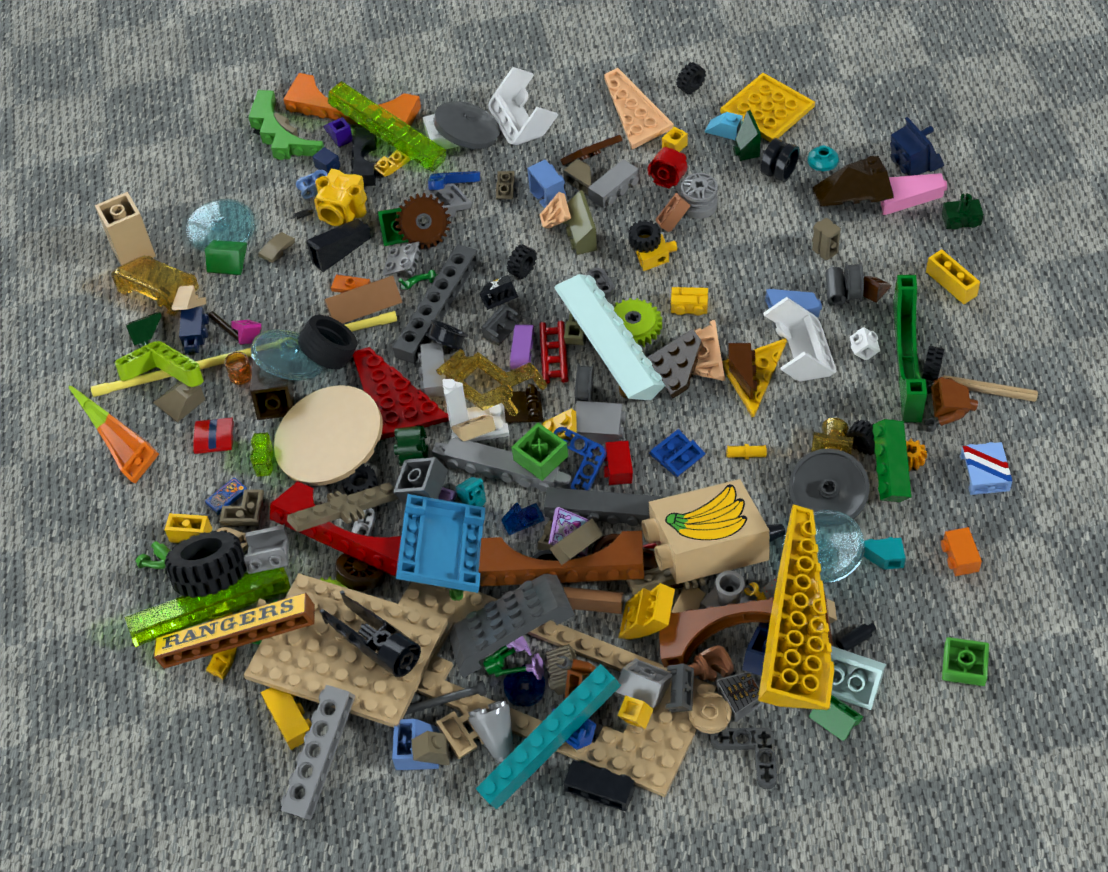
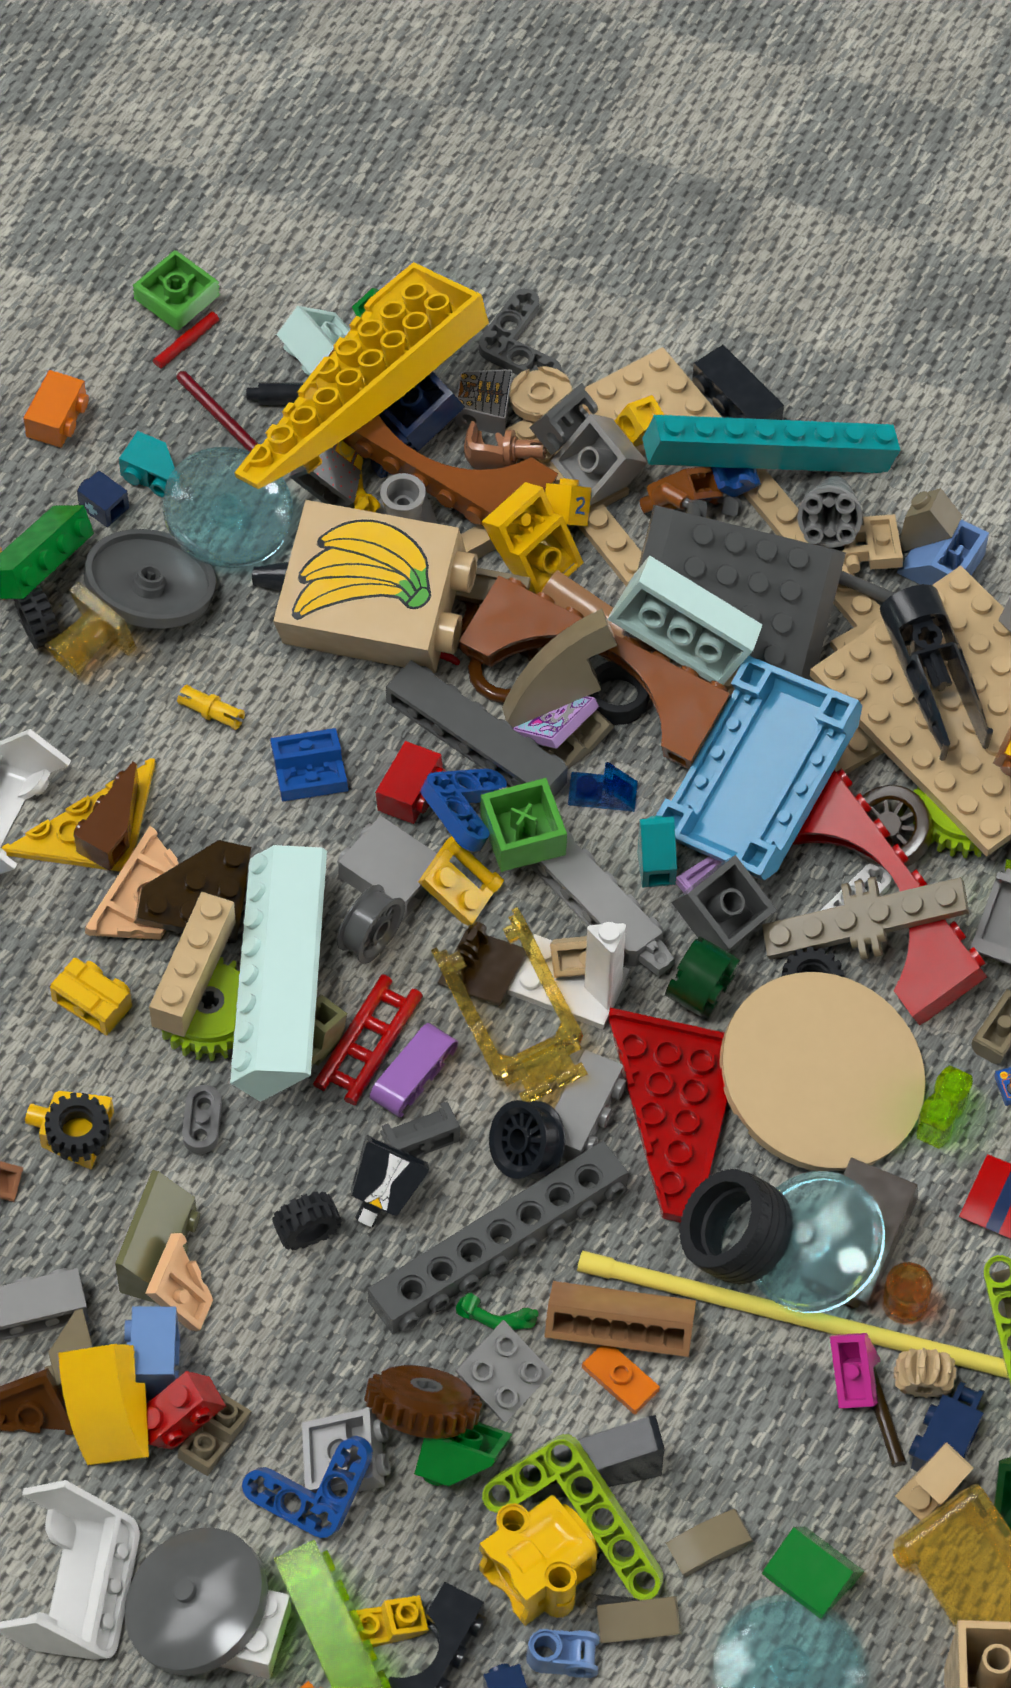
camera: 155 degrees left, 5 degrees up
none -> yellow slope [58,1344,149,1465]
none -> dark blue brick [77,470,129,528]
none -> red brick [146,1371,226,1450]
none -> tan brick [149,892,236,1037]
none -> red piece [153,311,219,369]
none -> dark red piece [177,371,258,453]
none -> lime beam [482,1434,664,1600]
none -> yellow brick [545,478,591,526]
none -> dark tan slope [596,1596,681,1643]
none -> light aqua slope [608,556,762,685]
none -> tan gear [894,1347,956,1399]

